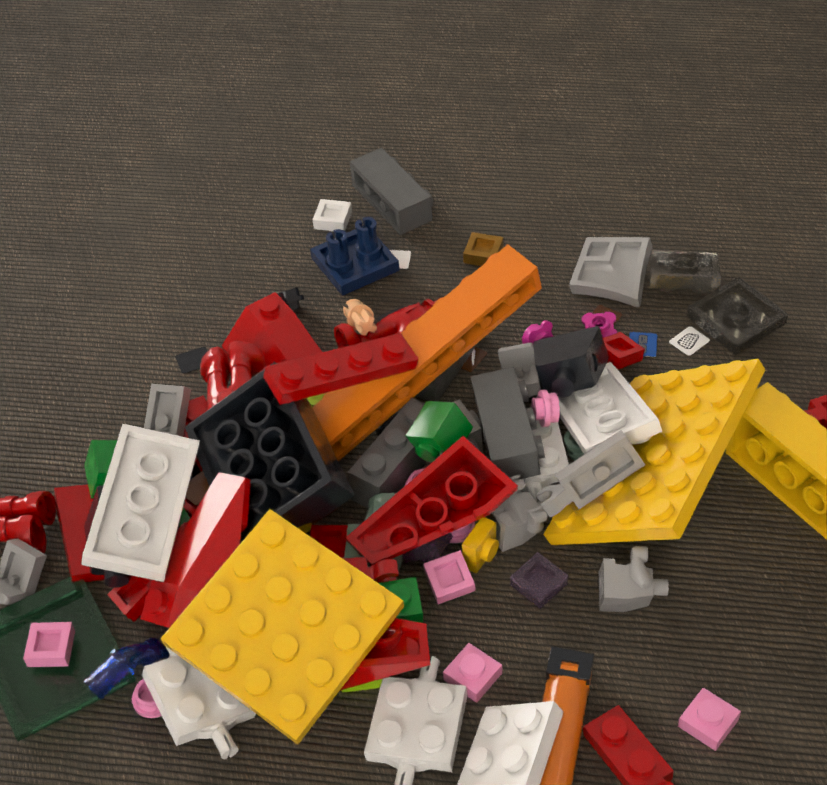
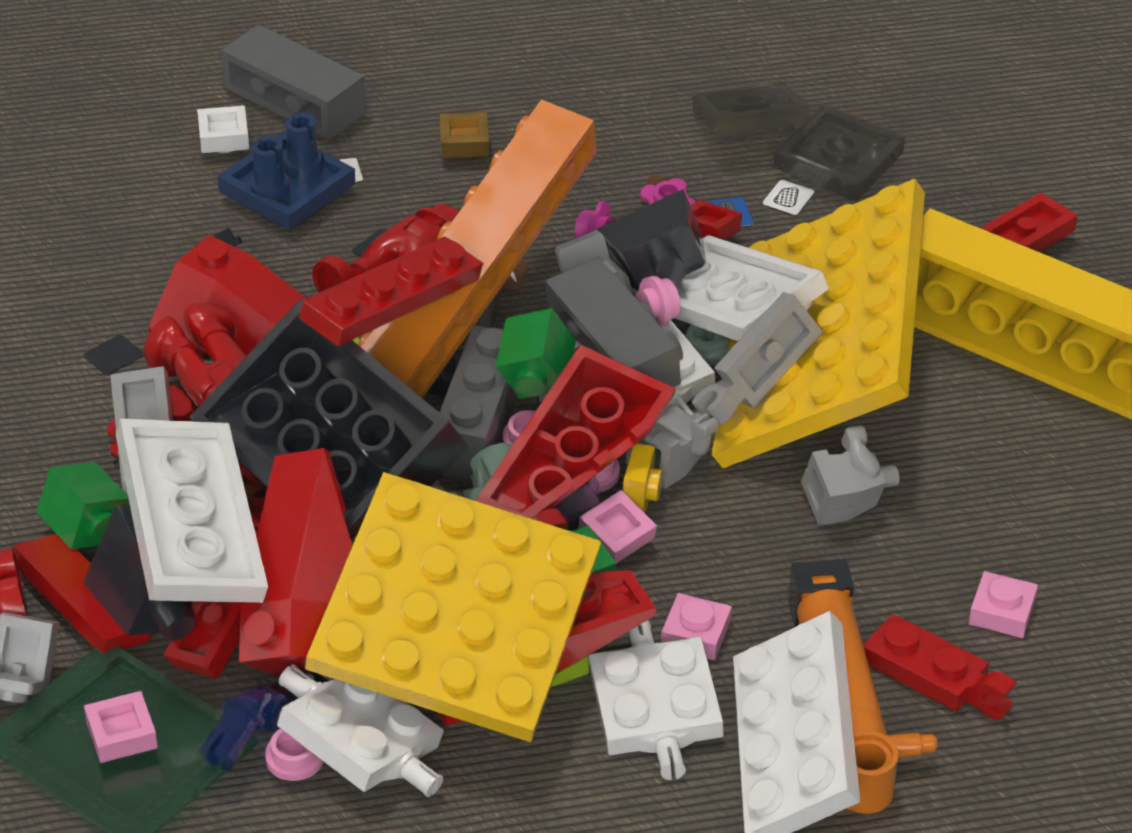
camera: 25 degrees left, 5 degrees down
light nougat axle [343,299,377,336] -> none
plate [510,552,568,609] -> none
light grey plate [569,237,652,307] -> none

